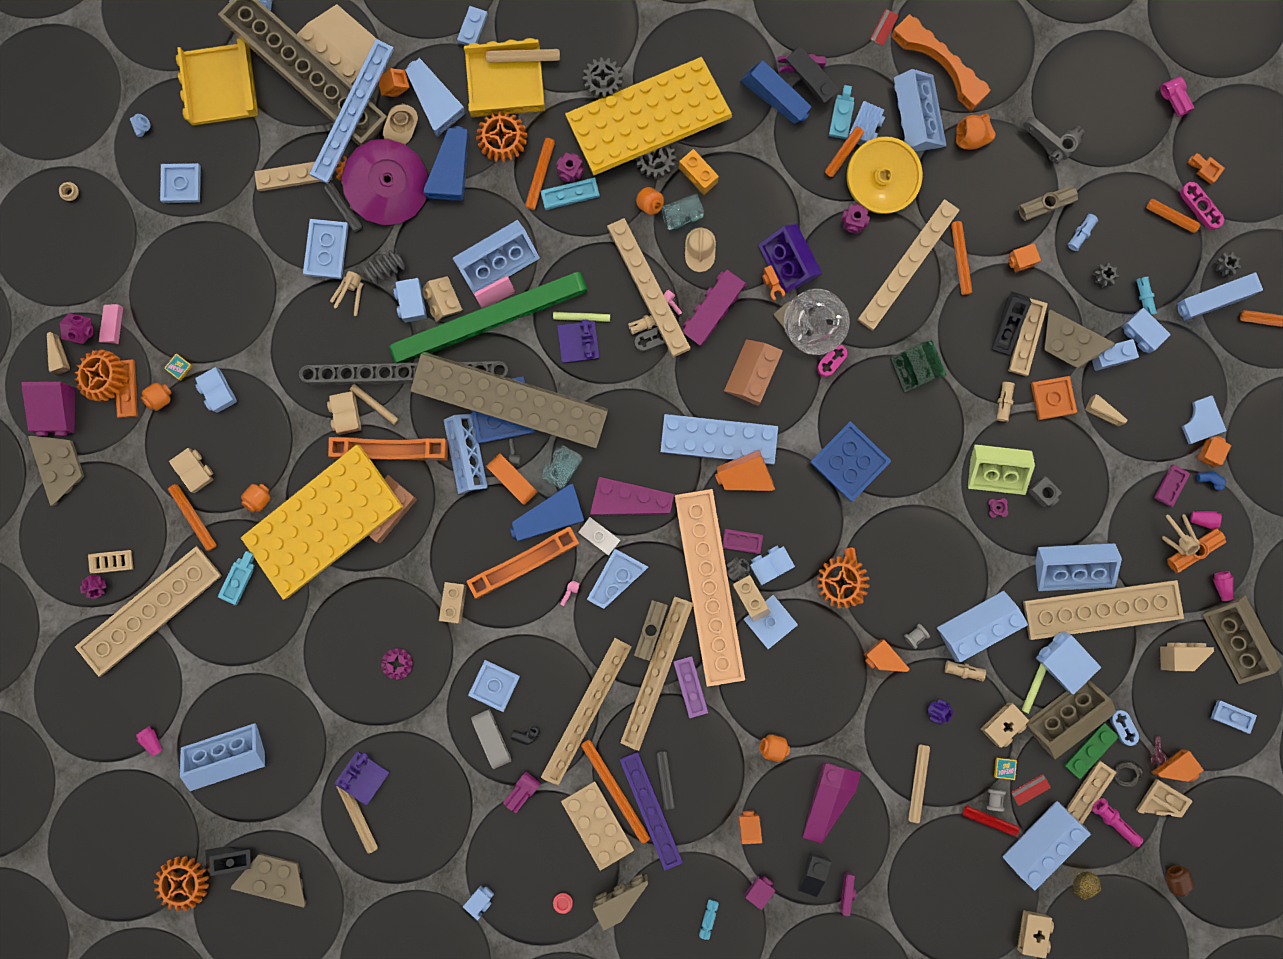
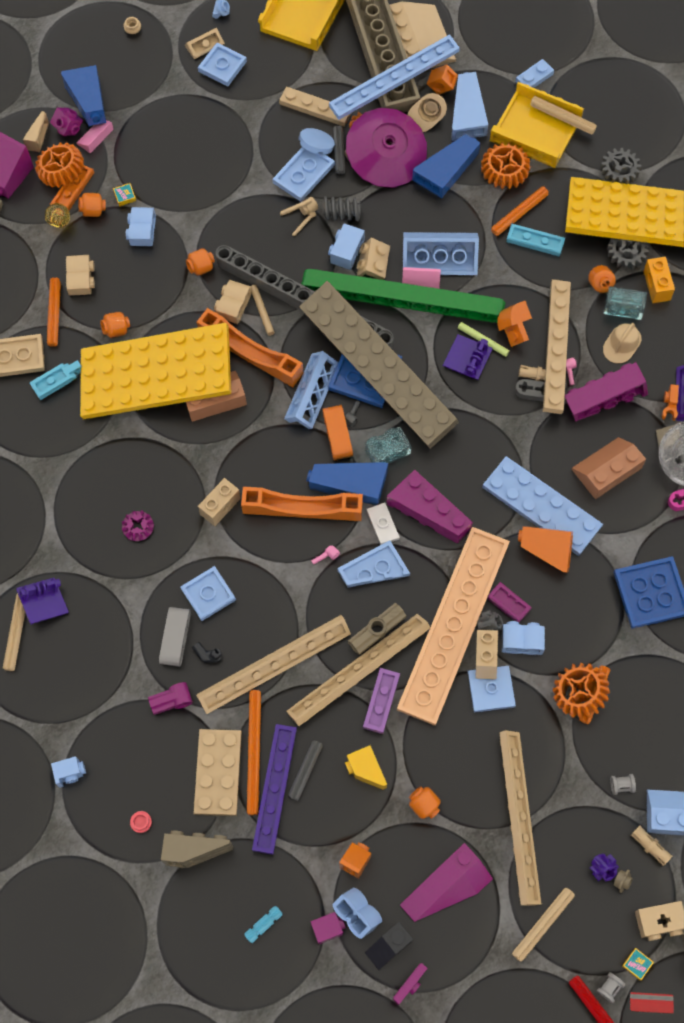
camera: 35 degrees right, 15 degrees down
magenta brick [556,153,584,183] -> none
orange slope [864,639,910,672] -> none
none -> clear yellow piece [45,203,70,228]
none -> blue slope [61,65,106,126]
none -> tan slope [185,28,225,59]
none -> orange head [186,248,215,276]
none -> light blue tile [299,128,335,155]
none -> light blue brick [332,887,382,939]
none -> yellow slope [345,746,387,790]
none -> orange brick [498,301,532,347]
none -> tan plate [500,730,541,906]
none -> dark tan plate [614,870,633,893]

